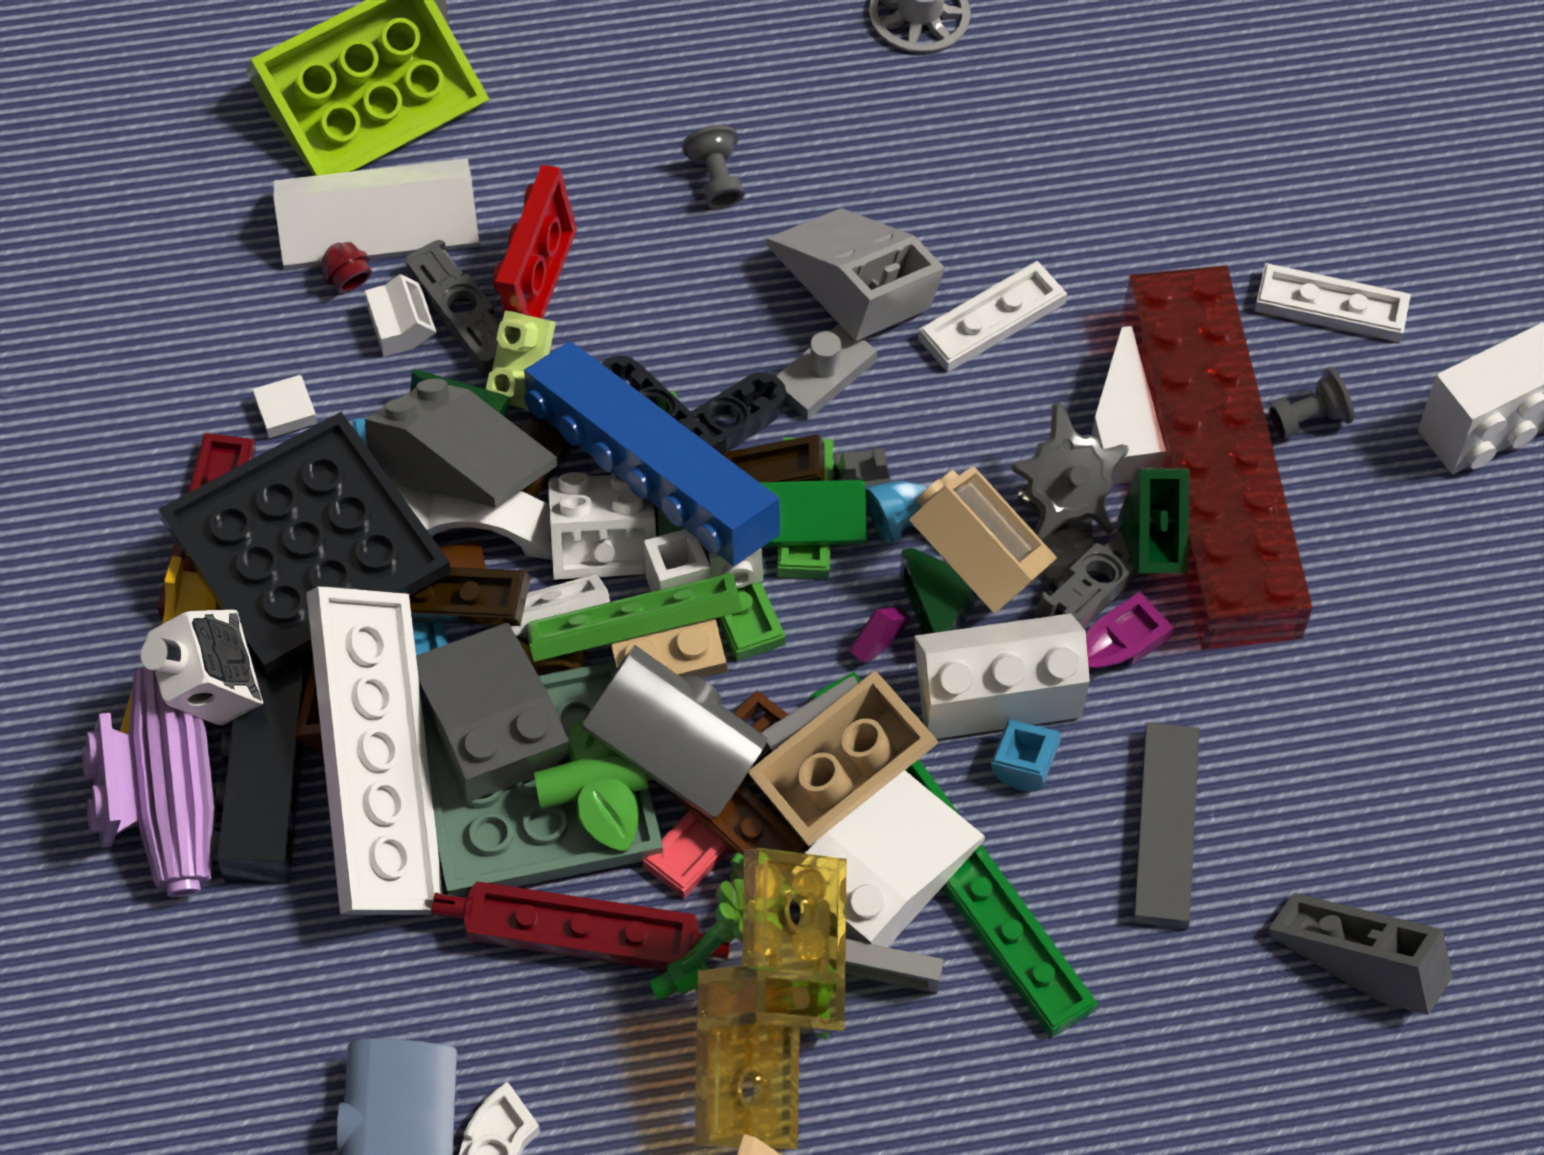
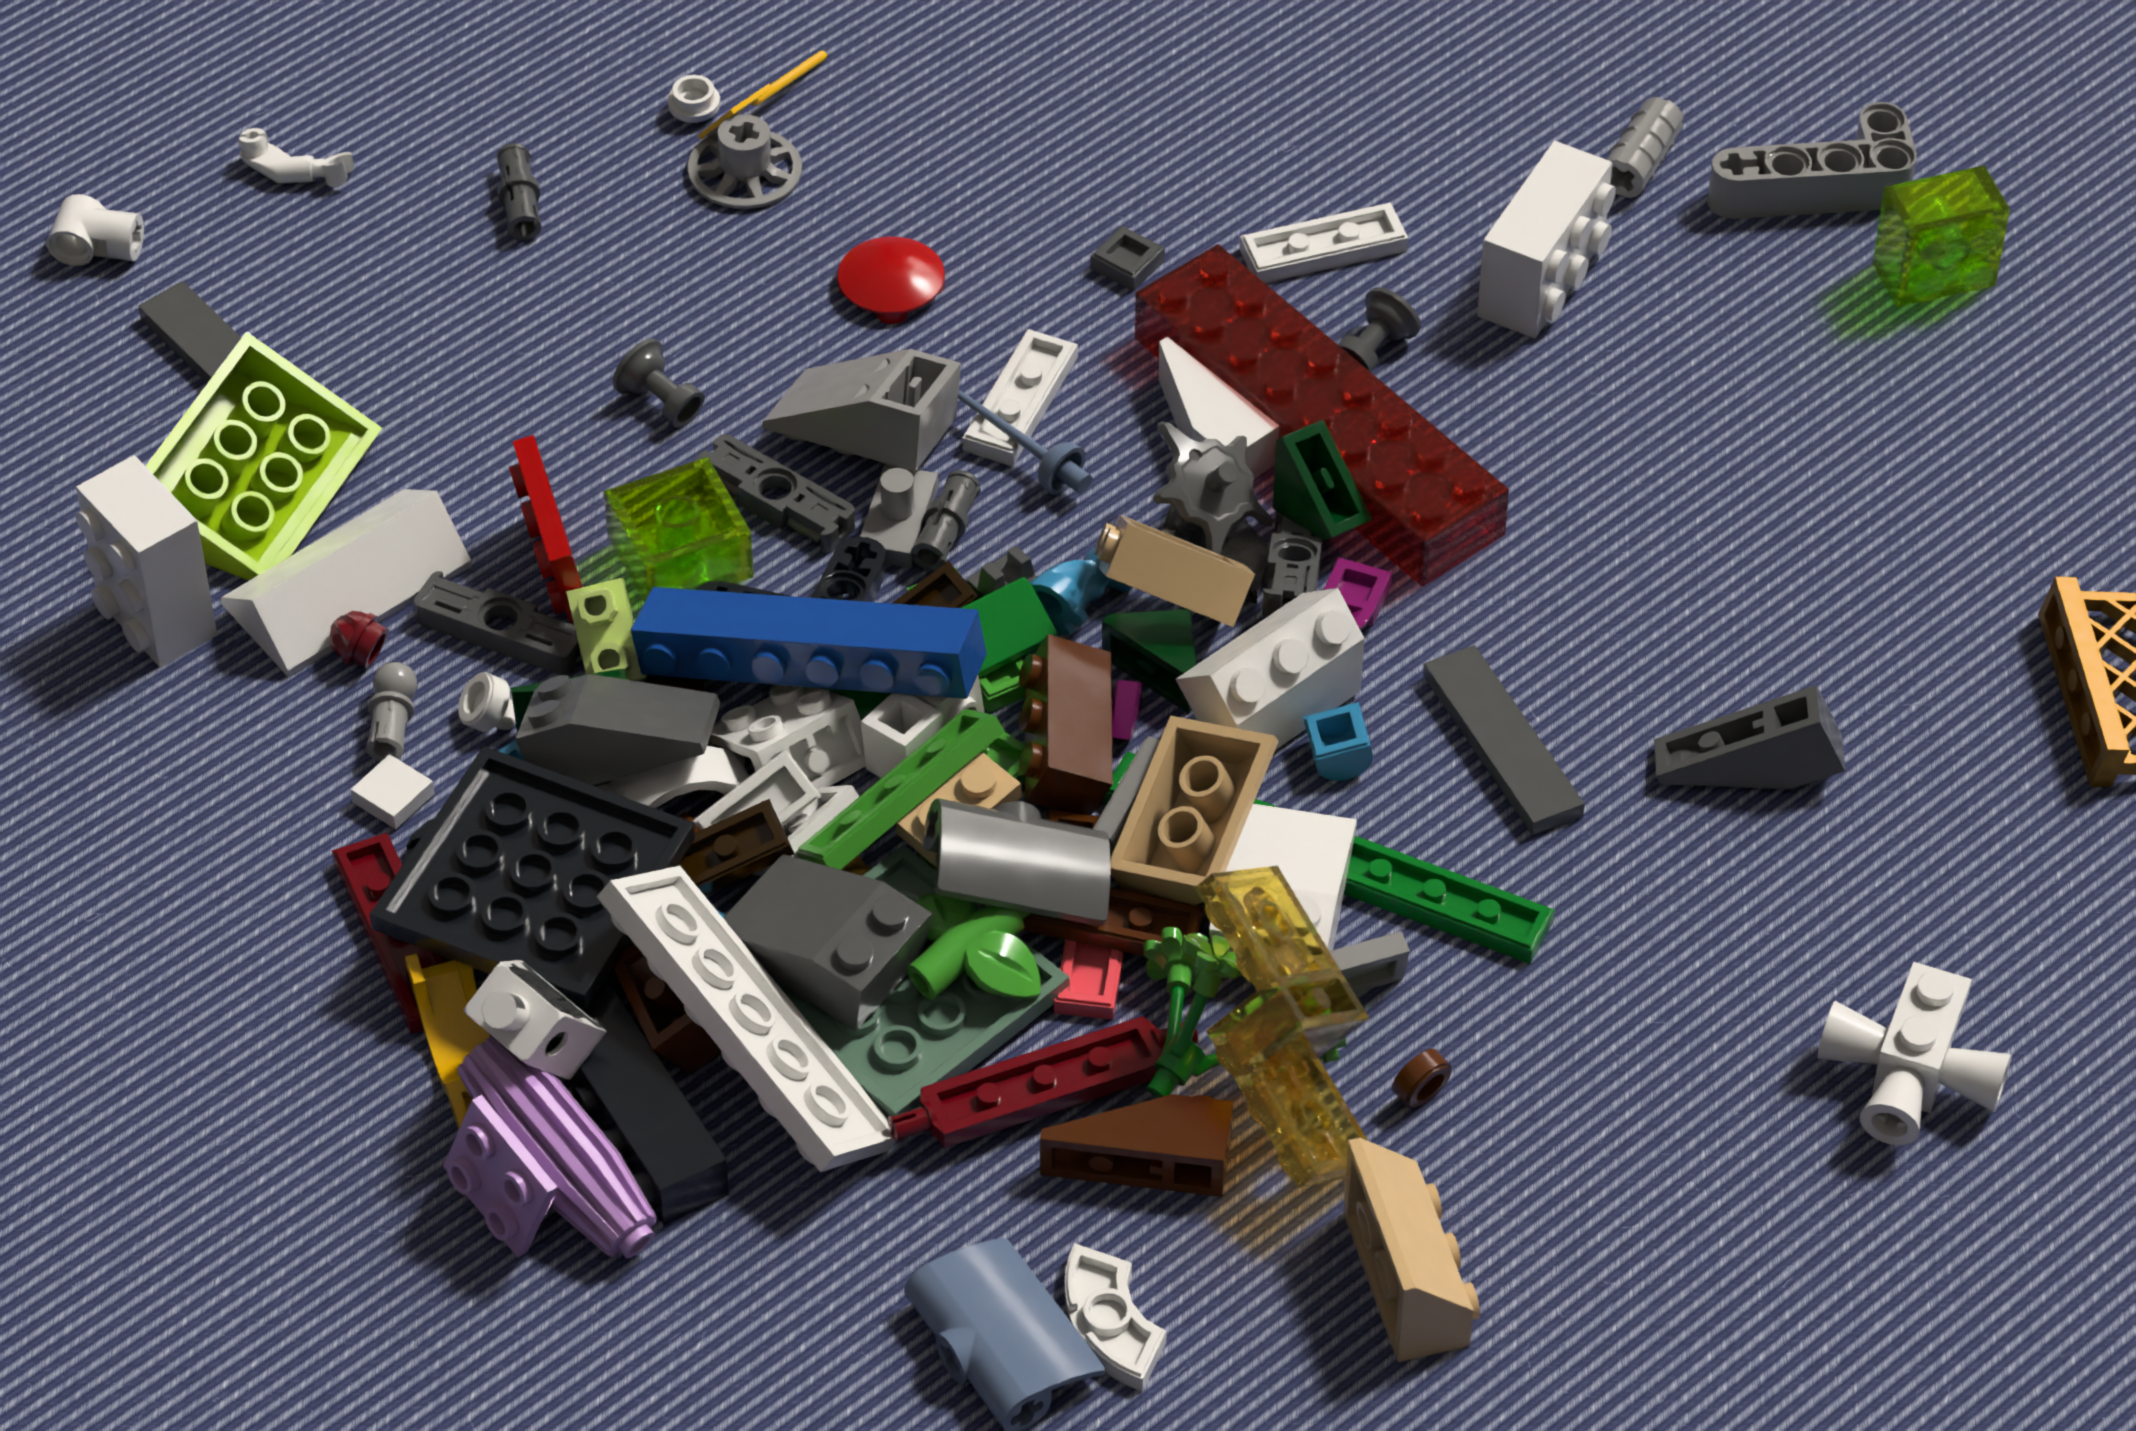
camera: 30 degrees left, 10 degrees down
white piece [365,274,436,357] -> none
none -> white brick [76,455,217,667]
none -> light grey pin [366,662,418,761]
none -> white tile [458,672,515,732]
none -> clear neon green brick [604,457,754,603]
none -> white tile [691,750,821,831]
none -> dark grey piece [696,434,855,553]
none -> red dish [837,236,945,324]
none -> dark grey pin [911,470,981,571]
none -> sand blue sword [958,390,1092,495]
none -> reddish brown brick [1019,634,1113,815]
none -> reddish brown slope [1040,1094,1233,1197]
none -> dark grey tile [1090,226,1165,292]
none -> reddish brown tile [1391,1049,1452,1108]

